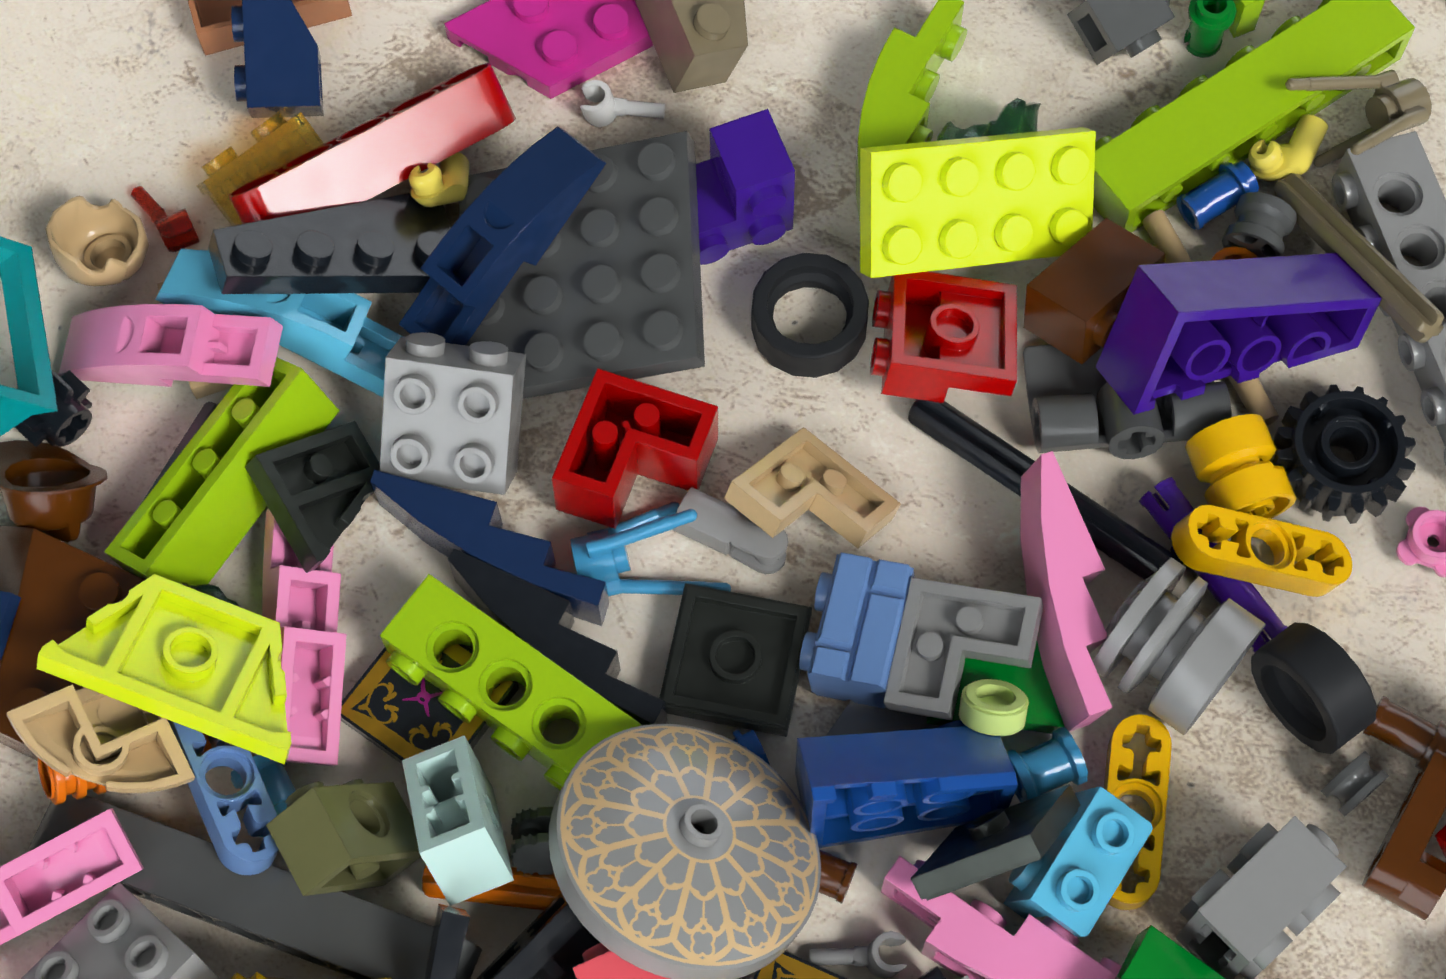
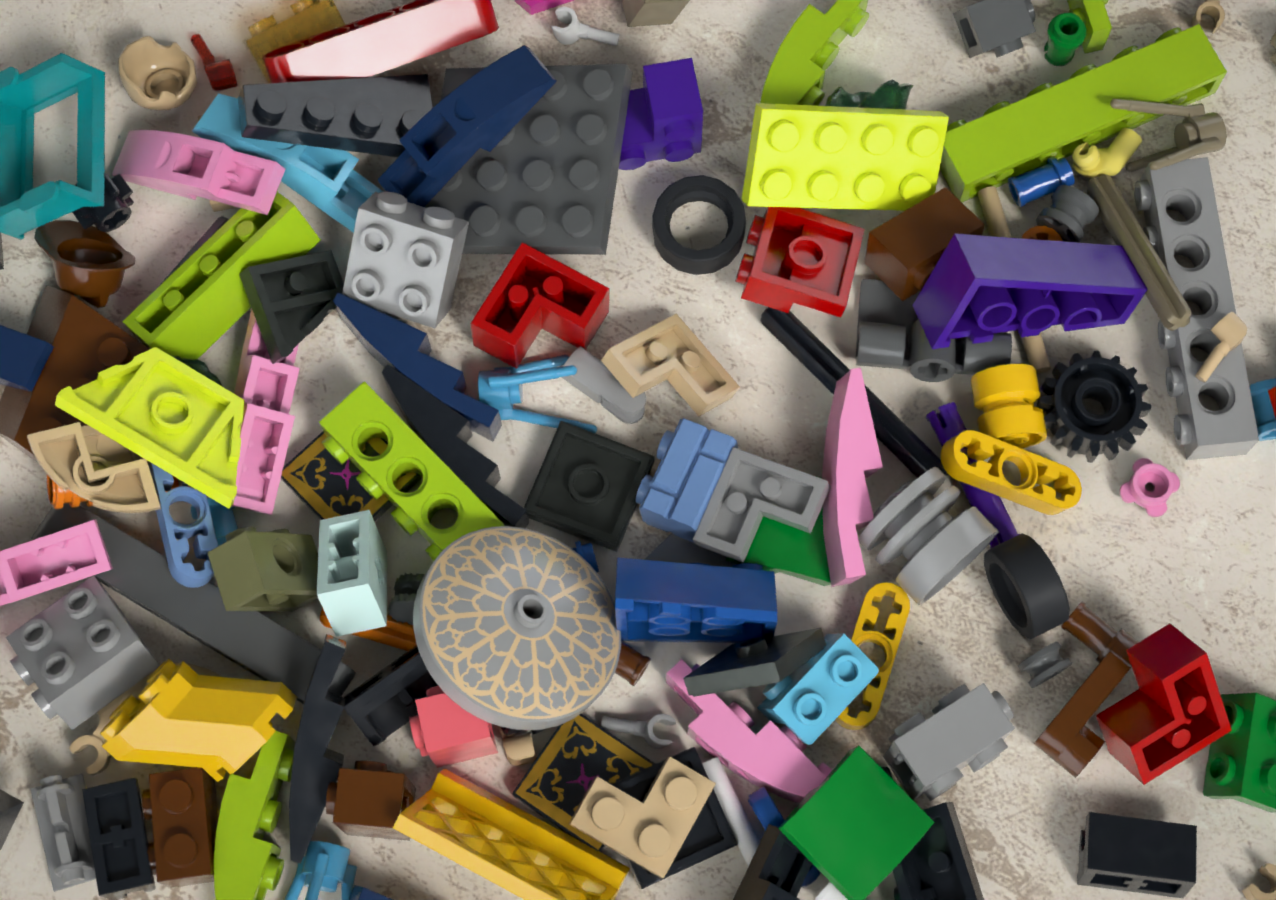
camera: 10 degrees right, 5 degrees up
light yellow arm [408,152,470,208] -> none
yellowish green tile [959,679,1029,736] -> none
dark azure bush [1007,727,1088,802] -> none

